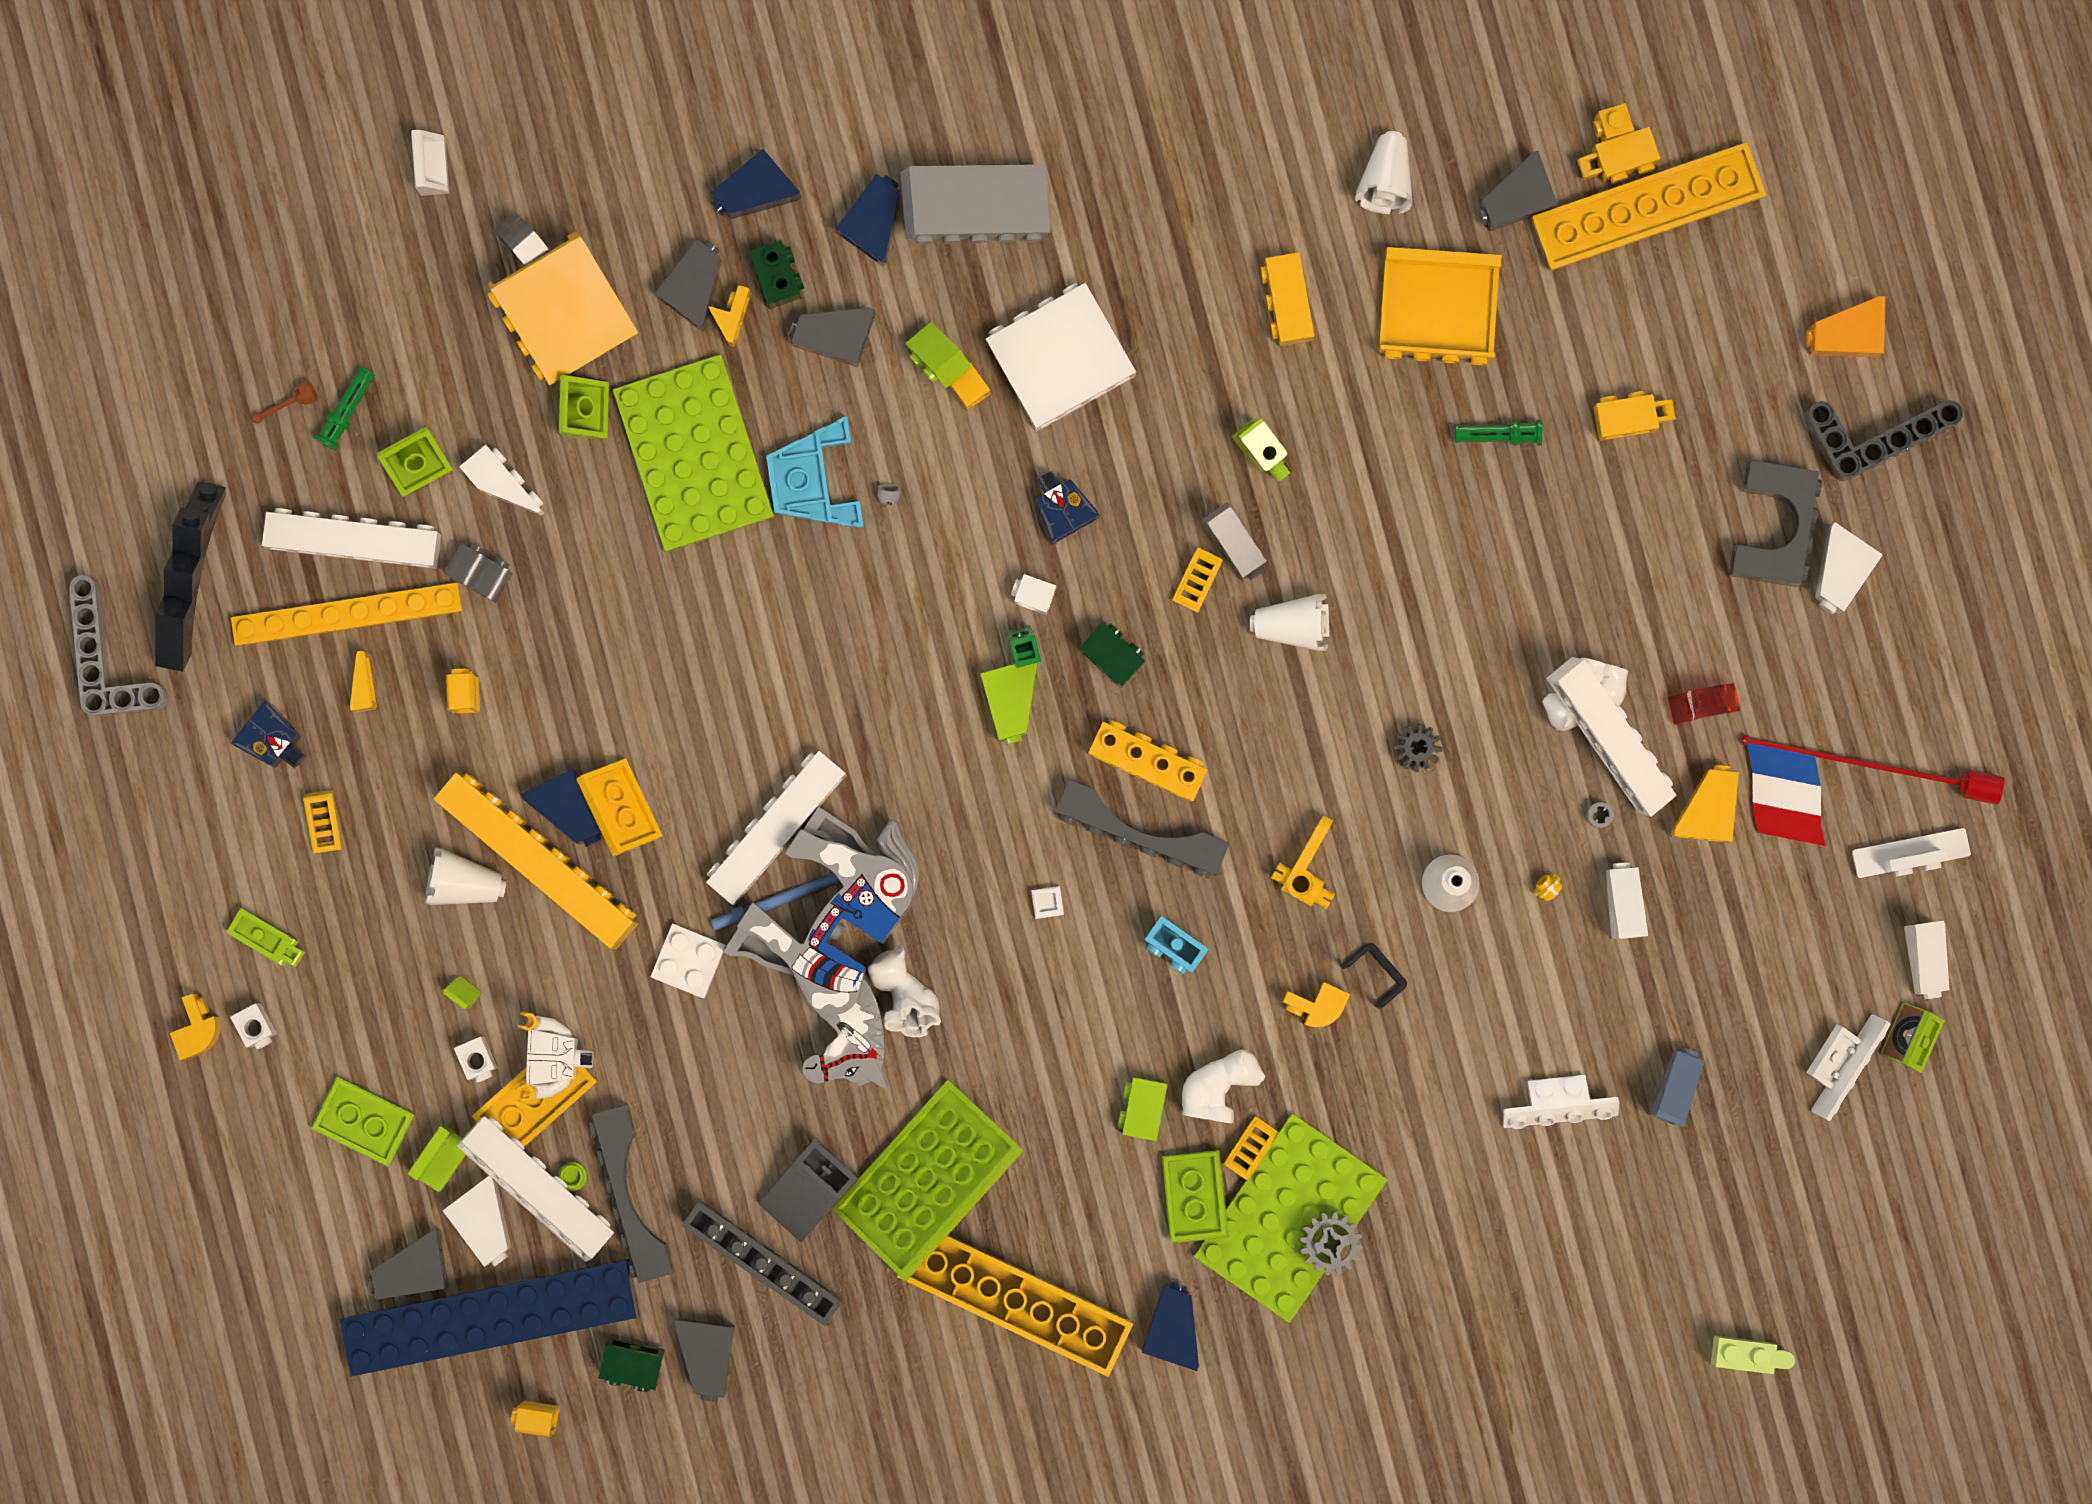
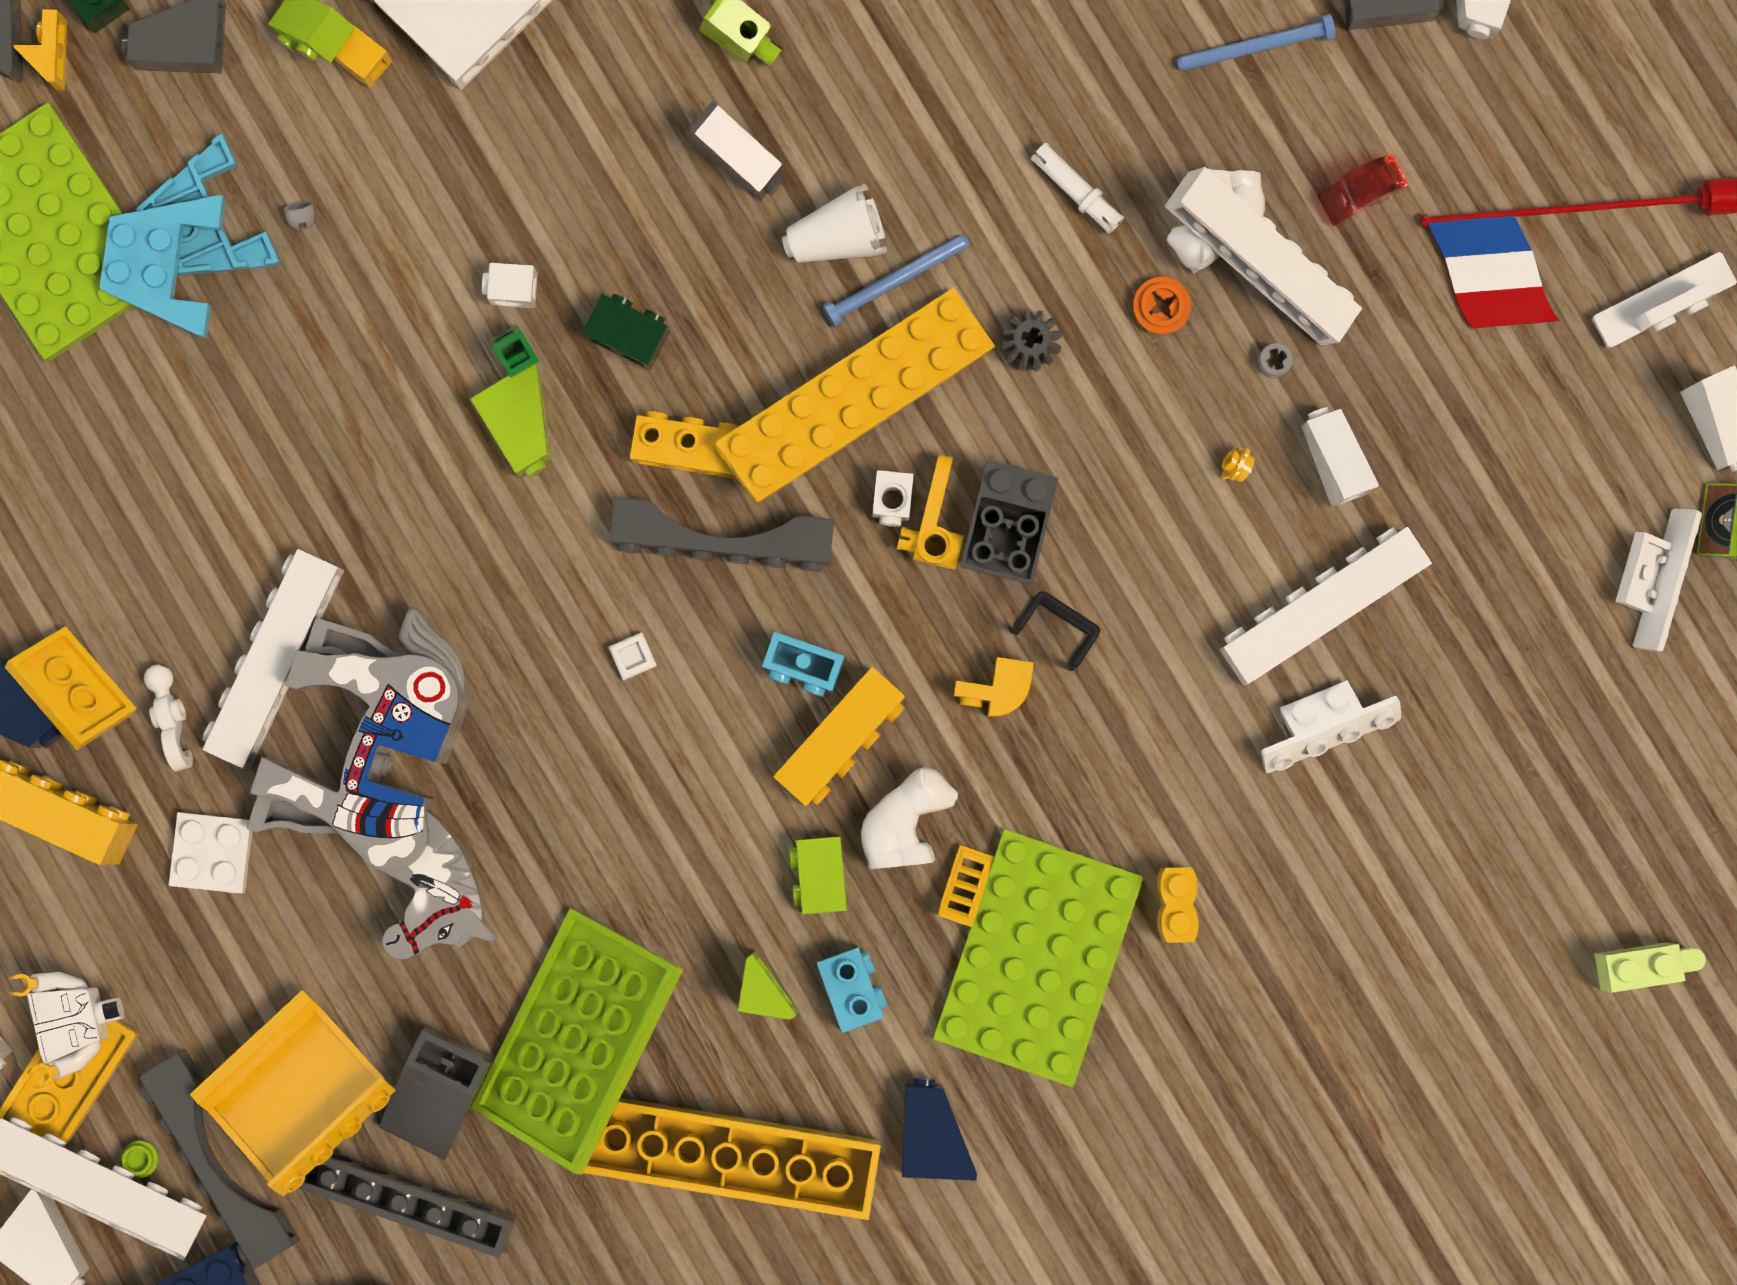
camera: 20 degrees left, 0 degrees up
medium blue bar [711,873,841,931] -> none
white animal [868,945,941,1038] -> none
dark blue torso [1036,471,1100,545] -> none
lime tile [1162,1150,1229,1244] -> none
yellow slope [1172,547,1223,613] -> none
light grey gear [1299,1212,1363,1275] -> none
white cone [1422,855,1479,912] -> none
sand blue slope [1649,1047,1705,1127] -> none
yellow slope [1671,765,1739,843] -> none
none -> medium azure wing [99,195,226,338]
none -> white piece [144,664,193,772]
none -> yellow panel [190,990,396,1197]
none -> yellow plate [714,287,995,506]
none -> lime slope [738,951,798,1020]
none -> yellow brick [773,667,906,807]
none -> medium azure brick [817,946,888,1033]
none -> medium blue bar [822,236,969,328]
none -> white brick [872,470,914,527]
none -> dark grey slope [960,460,1058,585]
none -> white pin [1031,143,1125,234]
none -> orange gear [1133,277,1191,336]
none -> yellow brick [1156,867,1199,943]
none -> medium blue bar [1177,14,1336,71]
none -> white brick [1219,527,1432,686]

